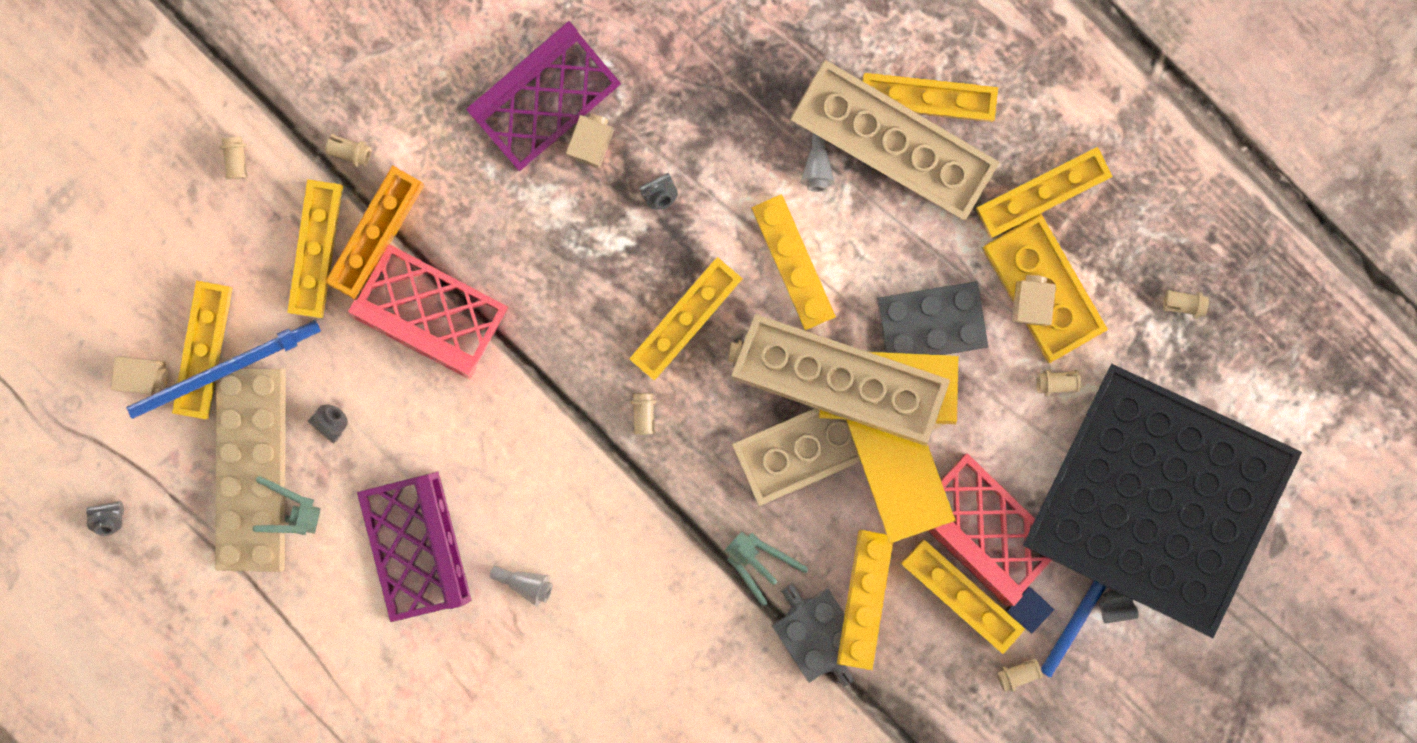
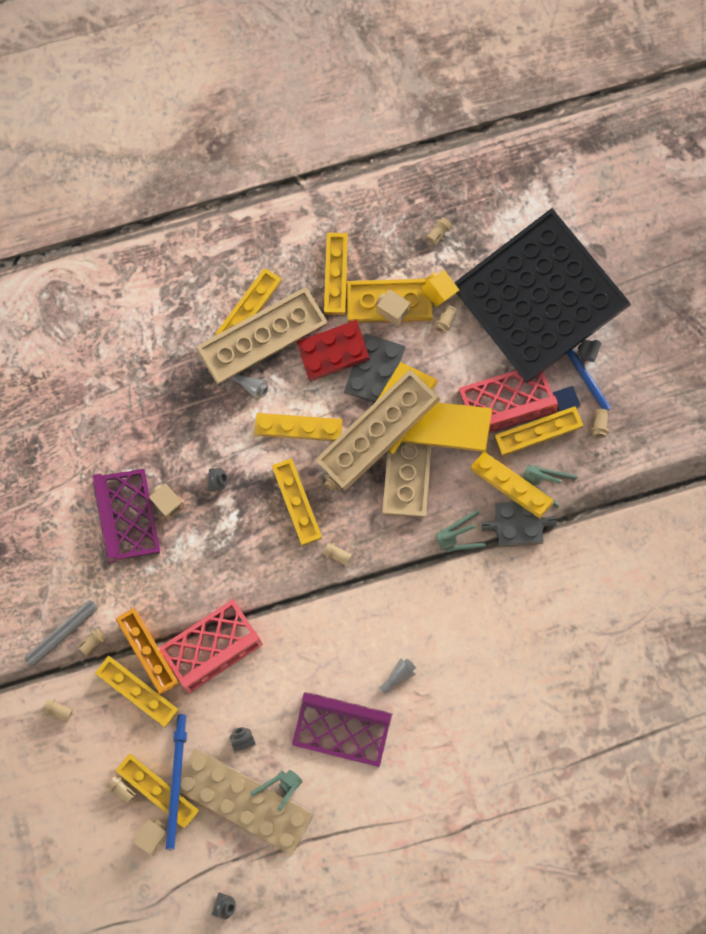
camera: 55 degrees left, 15 degrees down
none -> light grey axle [25,600,98,666]
none -> tan pin [107,776,137,804]
none -> red plate [297,320,370,382]
none -> yellow brick [421,270,459,308]
none -> sand green plant [522,464,578,507]

